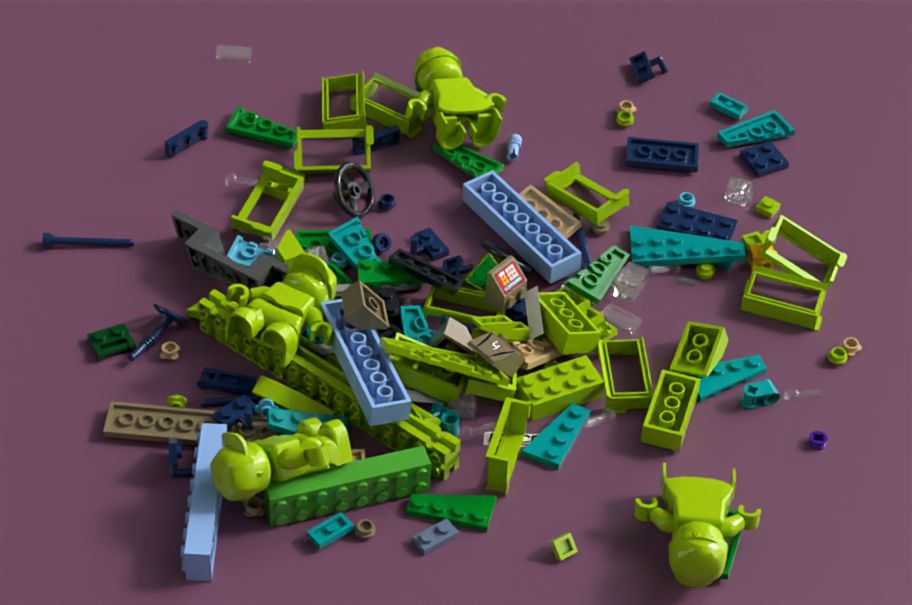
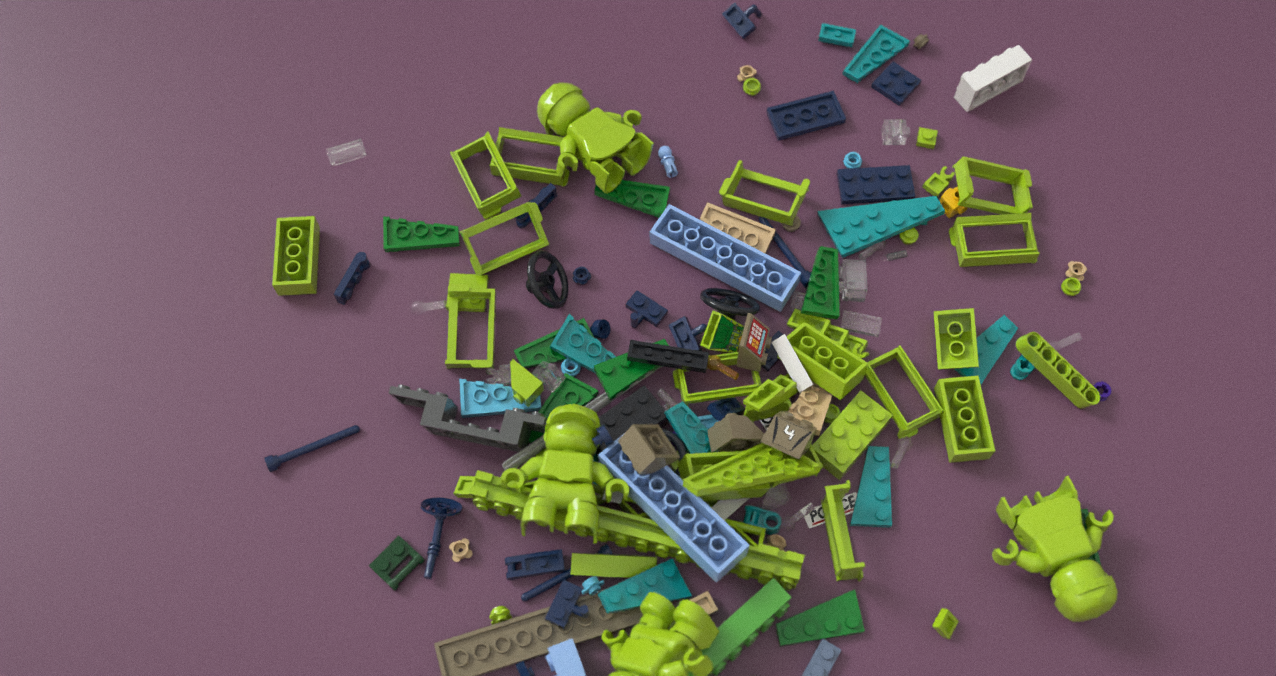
camera: 20 degrees left, 20 degrees up
none -> lime brick [272,216,320,296]
none -> dark blue tile [592,425,614,447]
none -> clear orange bar [707,355,739,380]
none -> dark tan plate [913,33,930,49]
none -> white brick [954,45,1032,112]
none -> lime beam [1016,332,1100,409]

